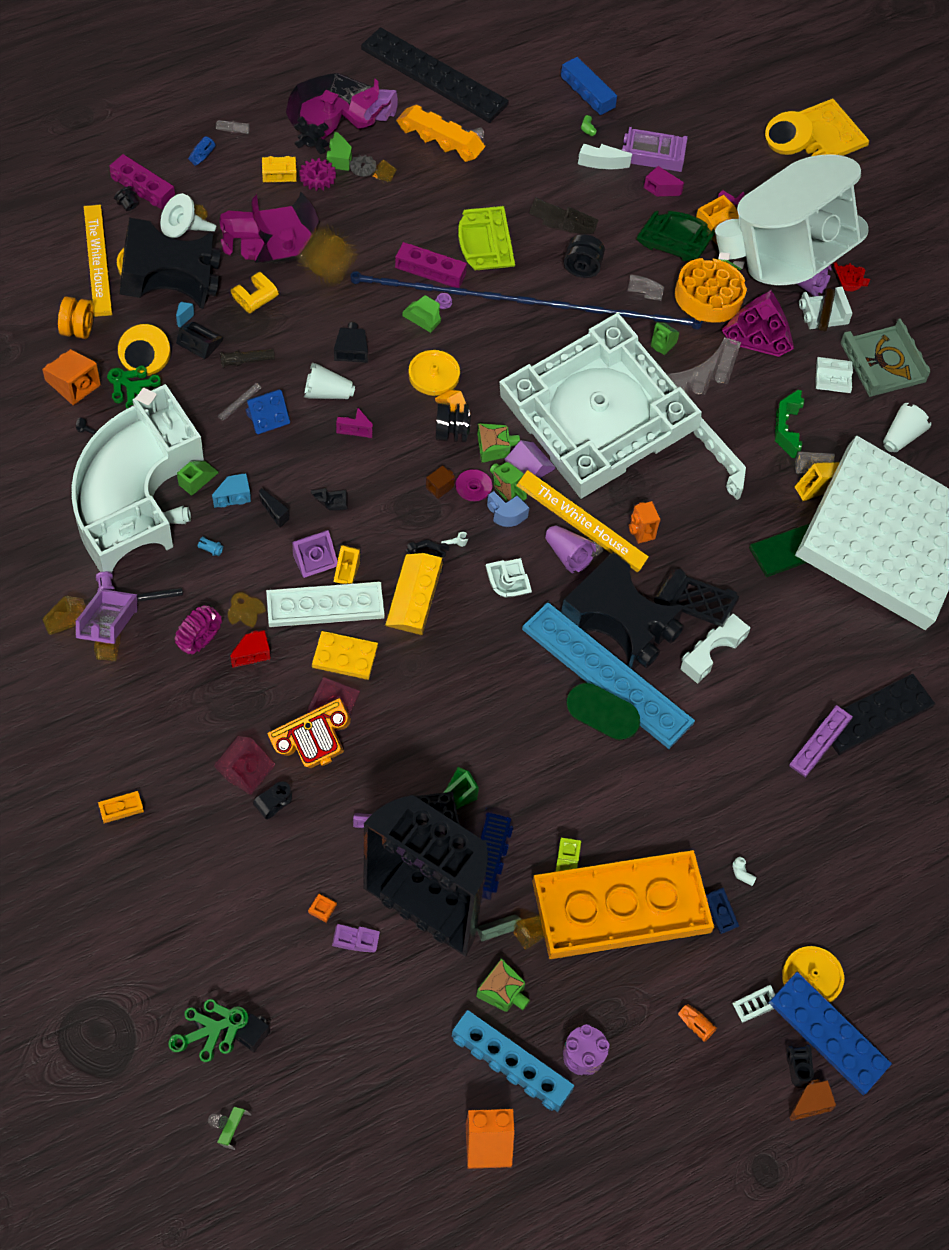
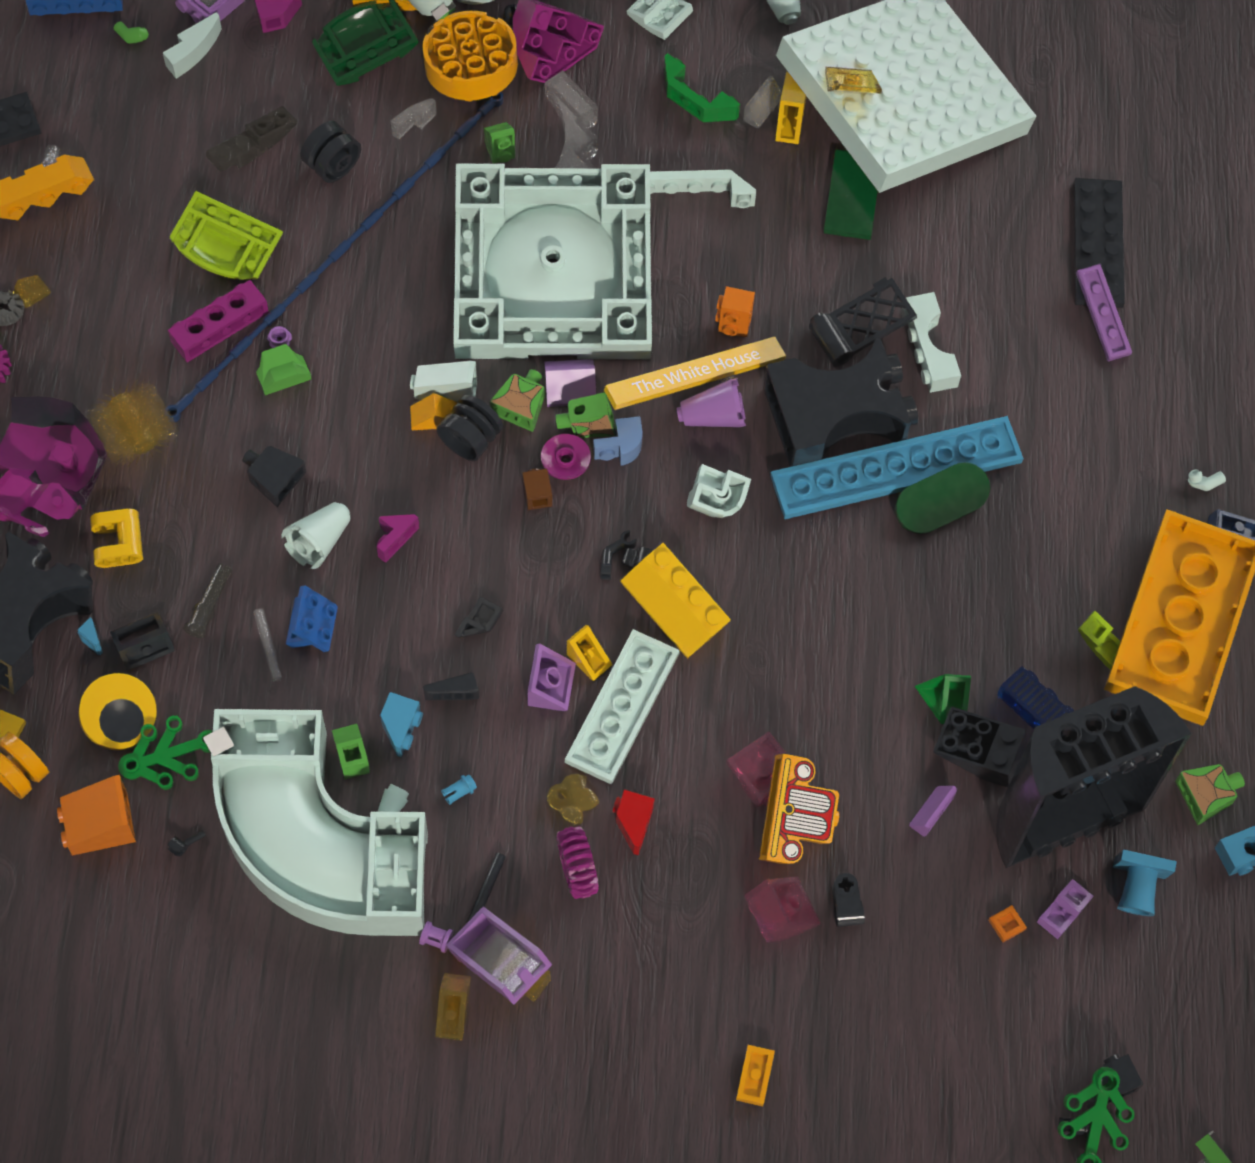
camera: 55 degrees left, 5 degrees up
yellow plate [312,631,378,680] -> none
yellow piece [408,350,460,396] -> none
light aqua hand [441,532,468,547] -> none
none -> light aqua slope [410,361,477,402]
none -> clear yellow slope [825,66,882,95]
none -> dark azure plant [1113,850,1177,916]

